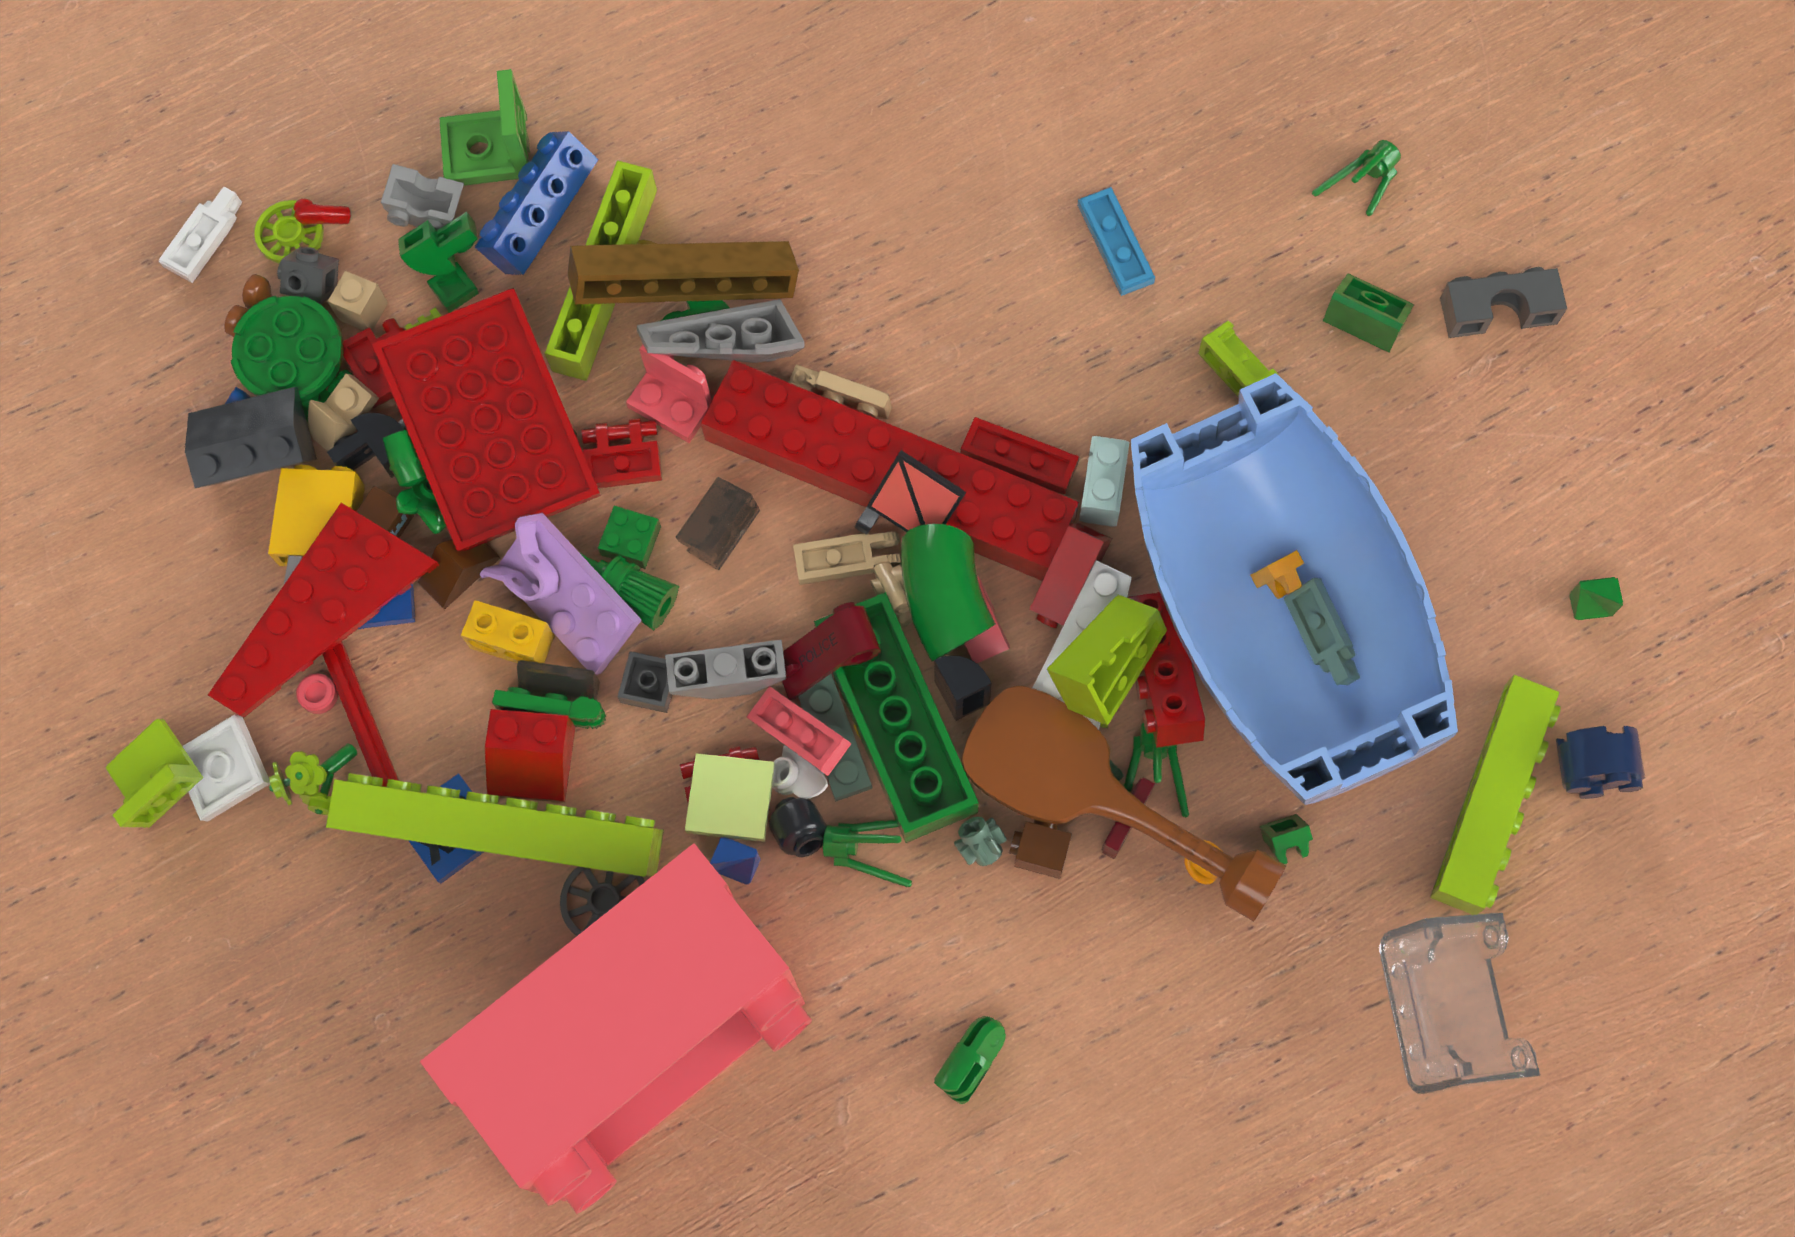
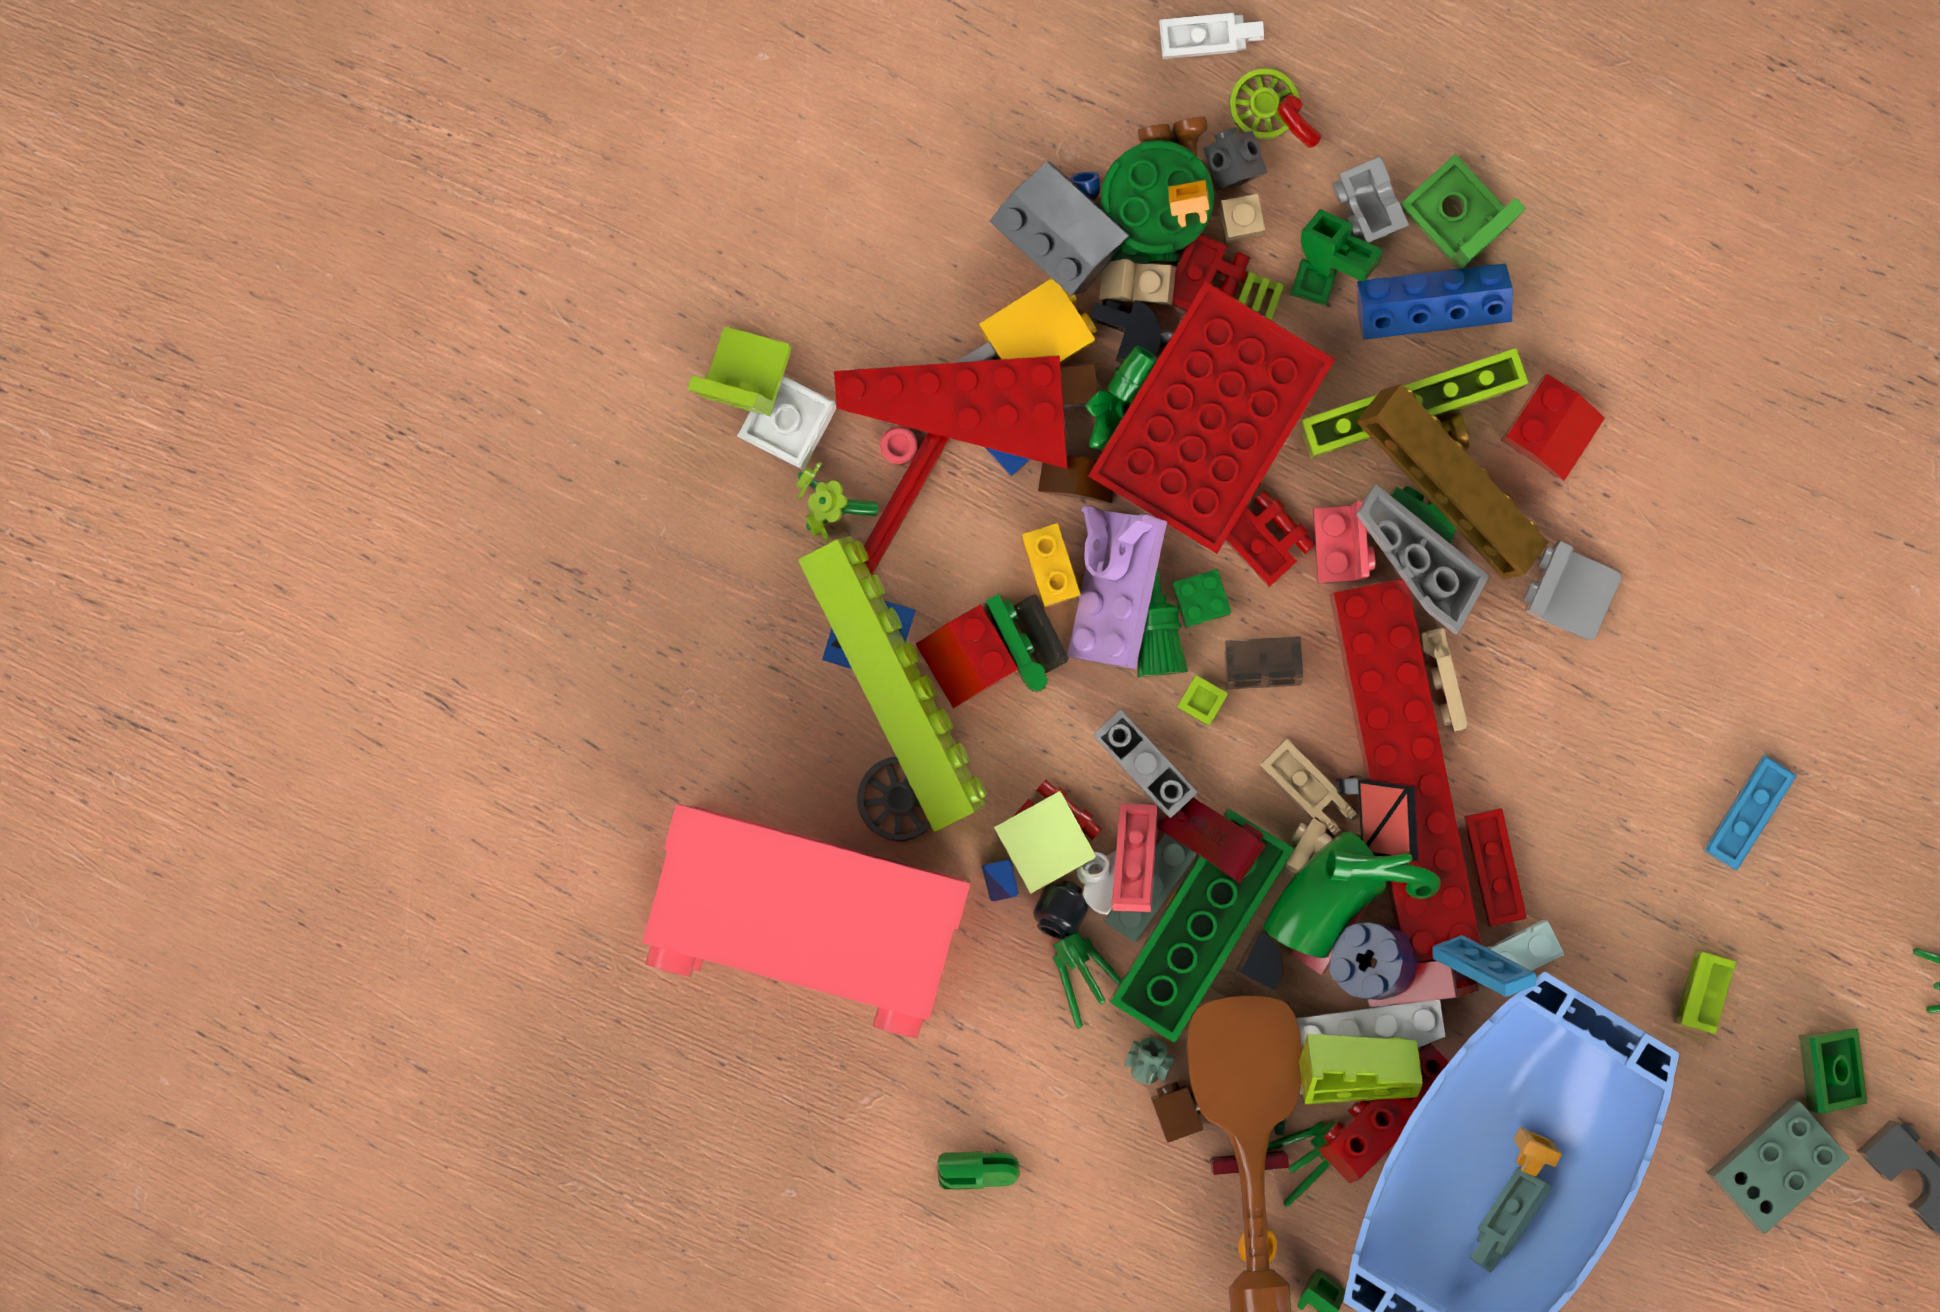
camera: 50 degrees right, 15 degrees up
dark grey piece [618,651,672,713] -> none
none -> light orange tile [1168,180,1209,227]
none -> lime plate [1176,675,1229,726]
none -> green plant [1325,849,1441,899]
none -> brick [1329,922,1418,1000]
none -> dark azure tile [1433,935,1536,997]
none -> red slope [1501,373,1605,481]
none -> light grey bracket [1523,541,1621,640]
none -> sand green piece [1707,1098,1850,1234]

